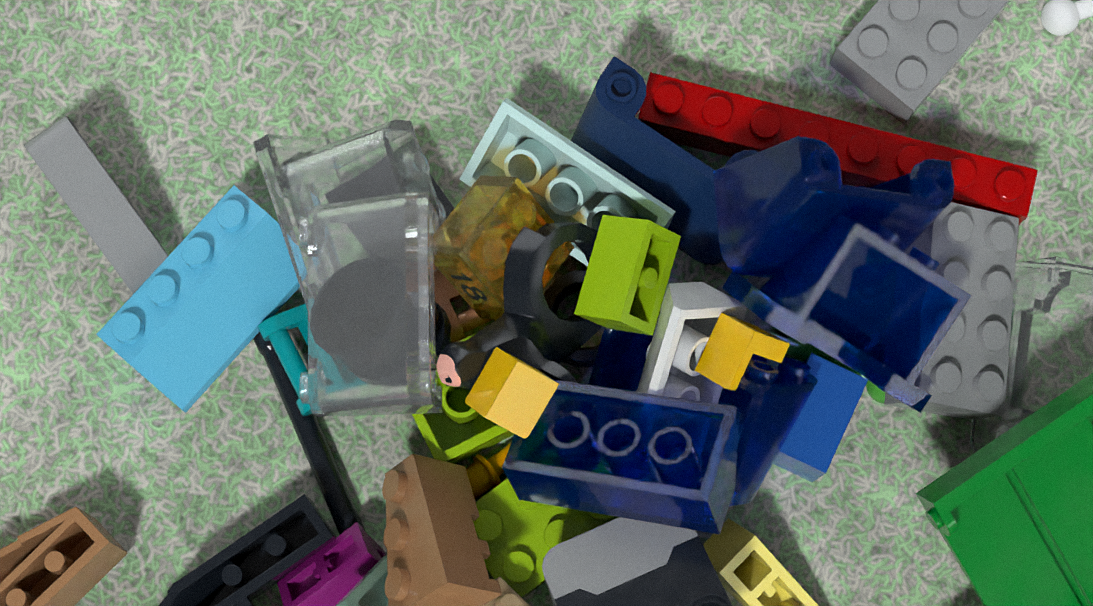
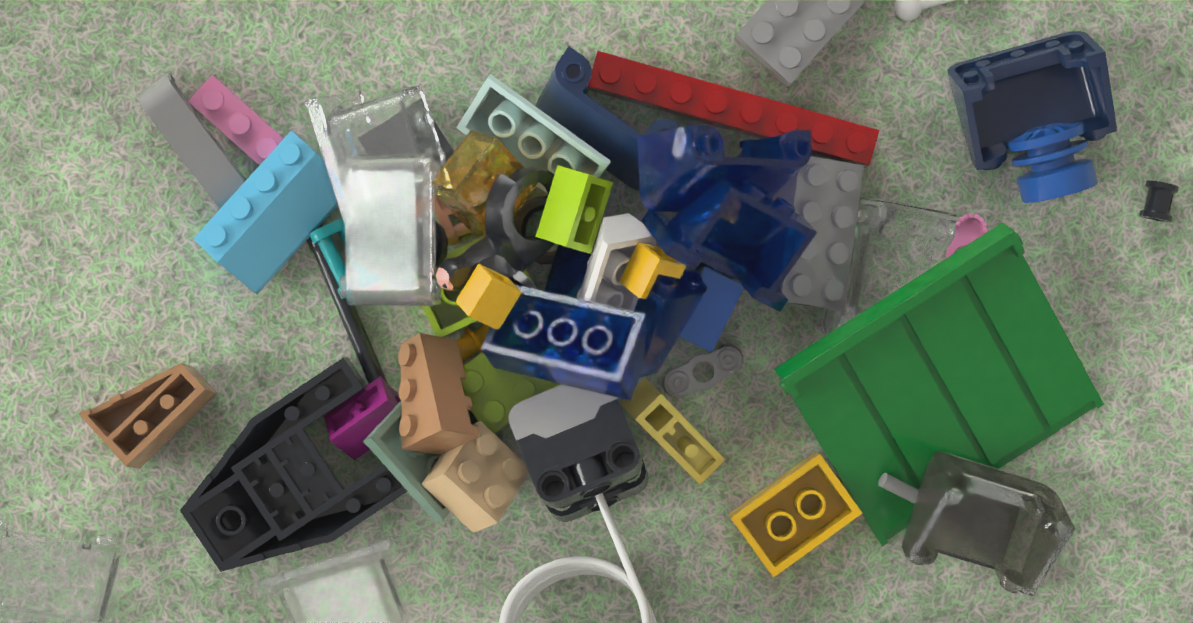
camera: 10 degrees right, 10 degrees up
none -> bright pink plate [188,75,284,165]
none -> light grey piece [662,344,743,398]

